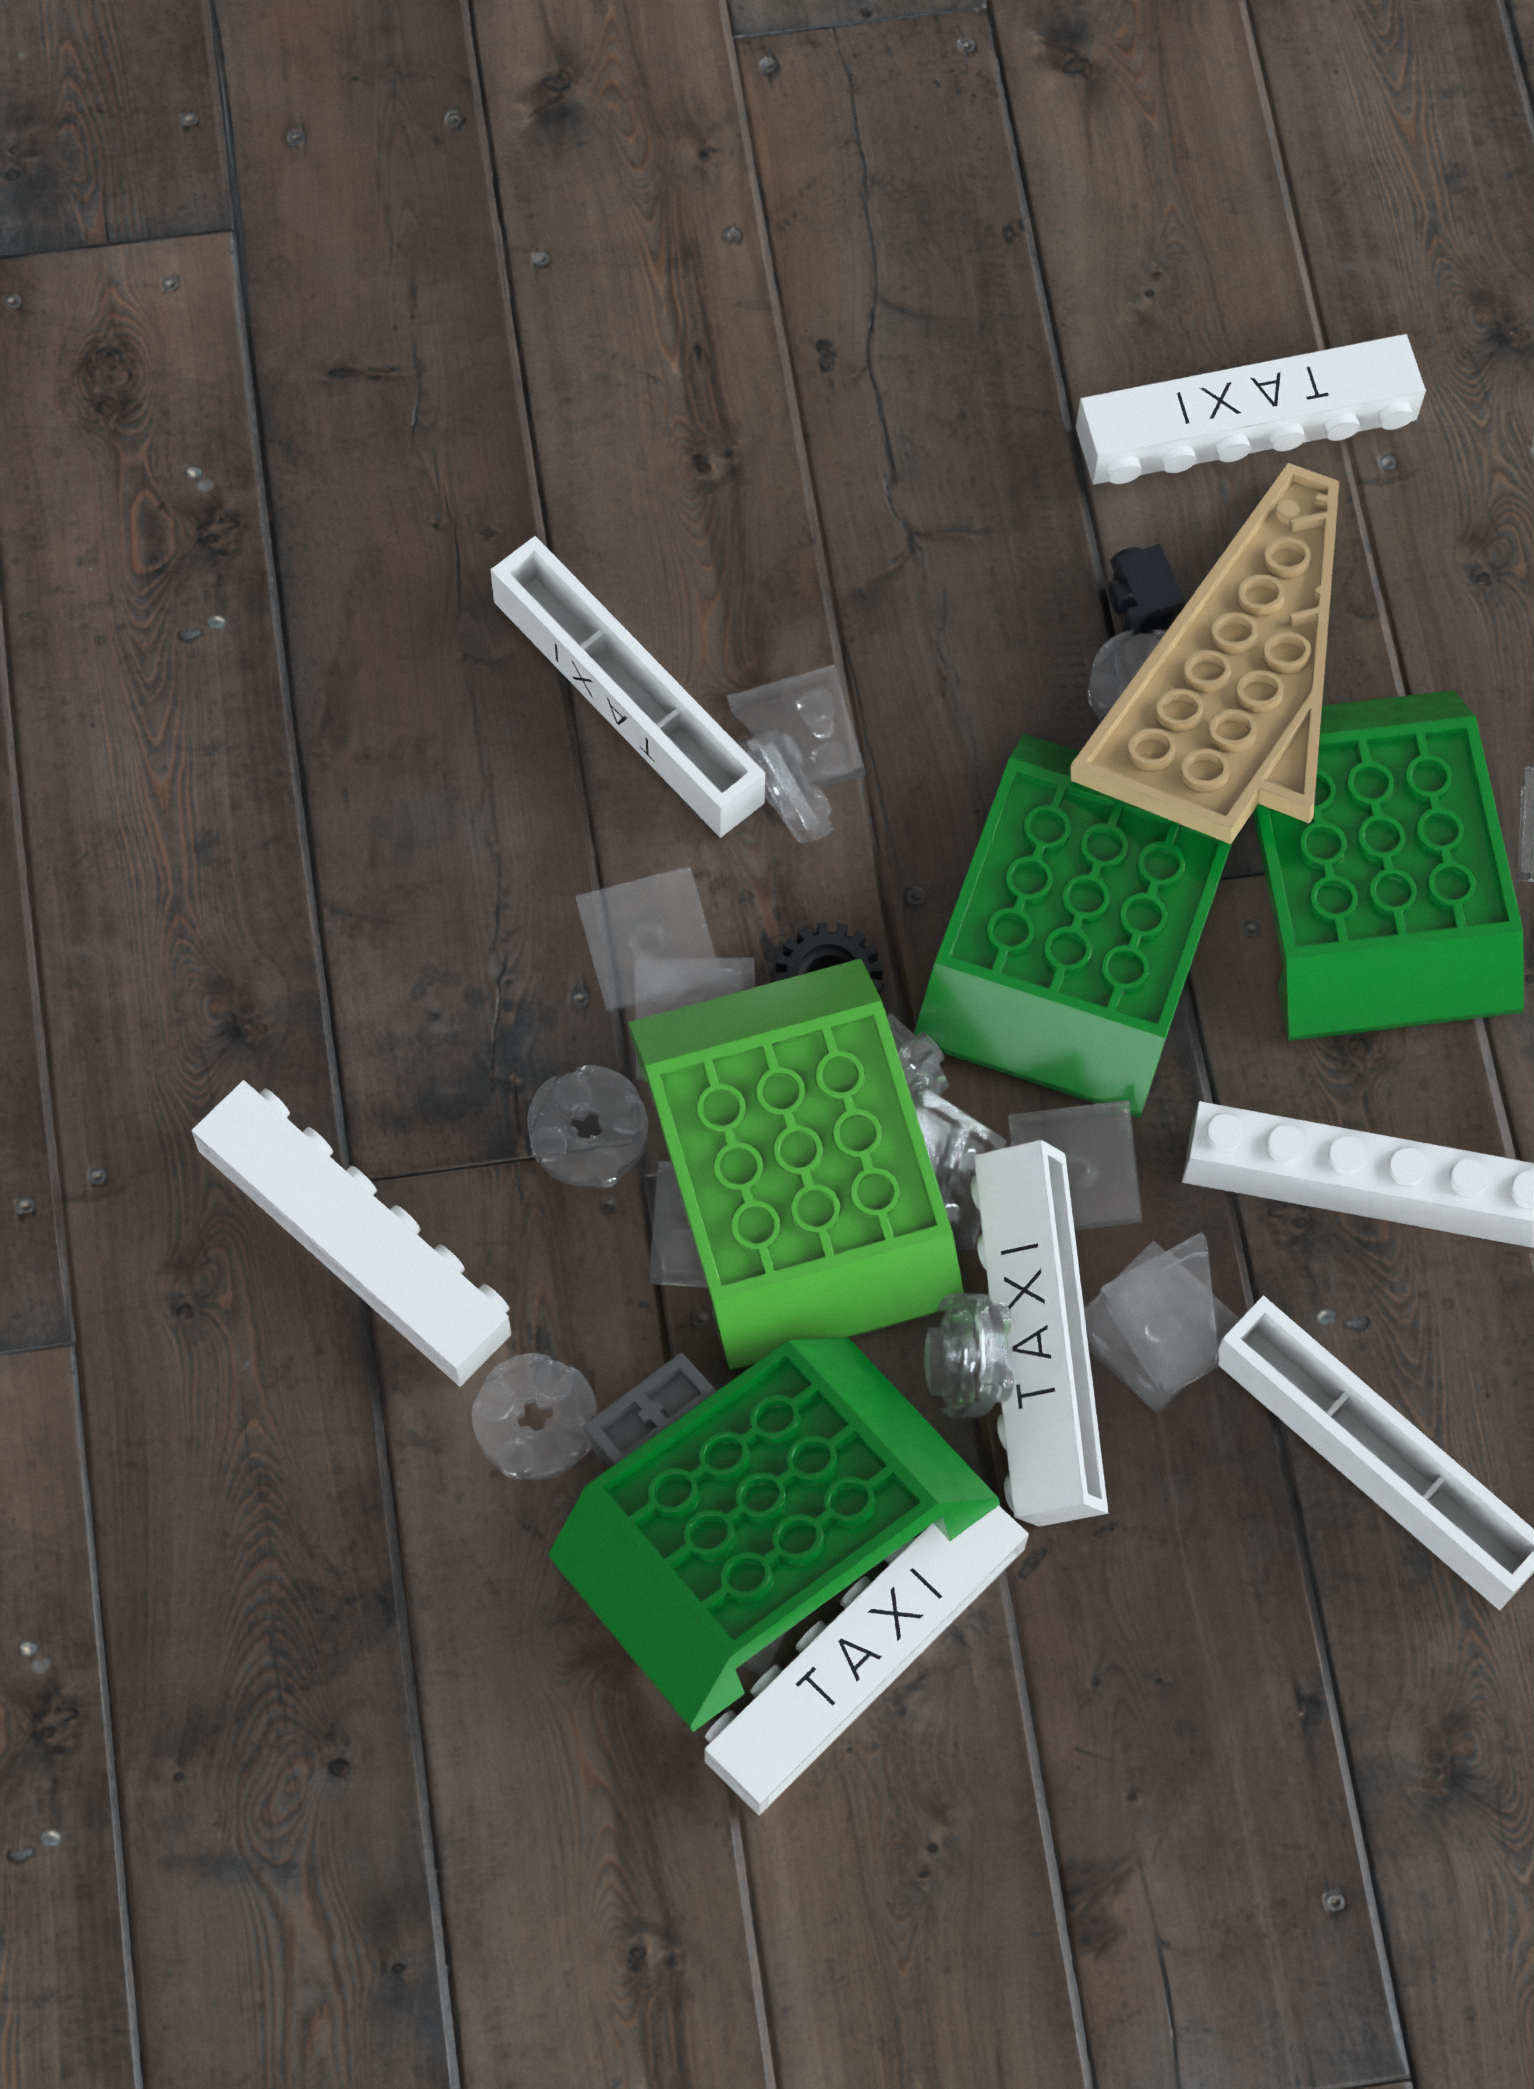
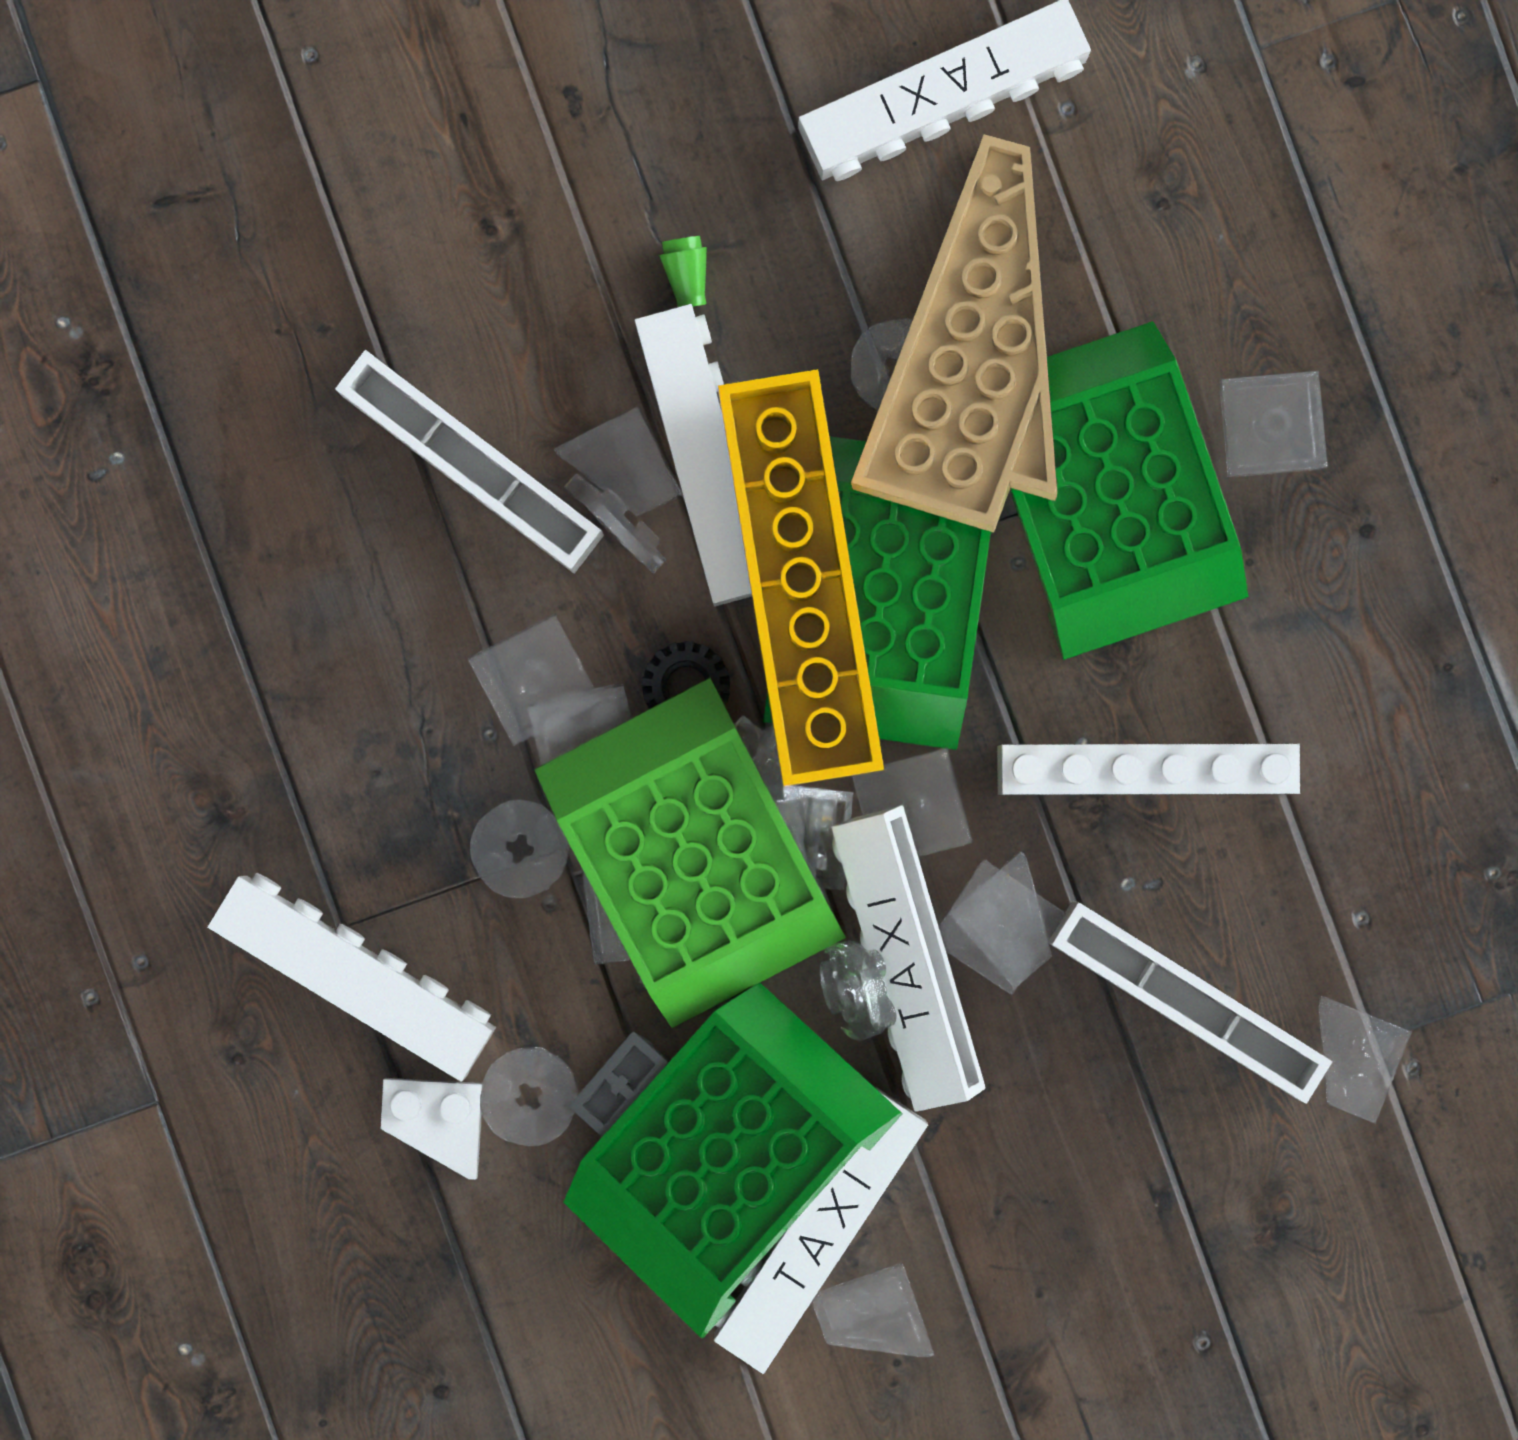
camera: 15 degrees left, 20 degrees up
black brick [1108,544,1185,645] -> none
none -> white wing [381,1078,483,1180]
none -> white brick [635,304,752,607]
none -> bright green cone [659,236,707,307]
none -> yellow brick [718,369,884,787]
none -> clear wing [812,1263,935,1358]

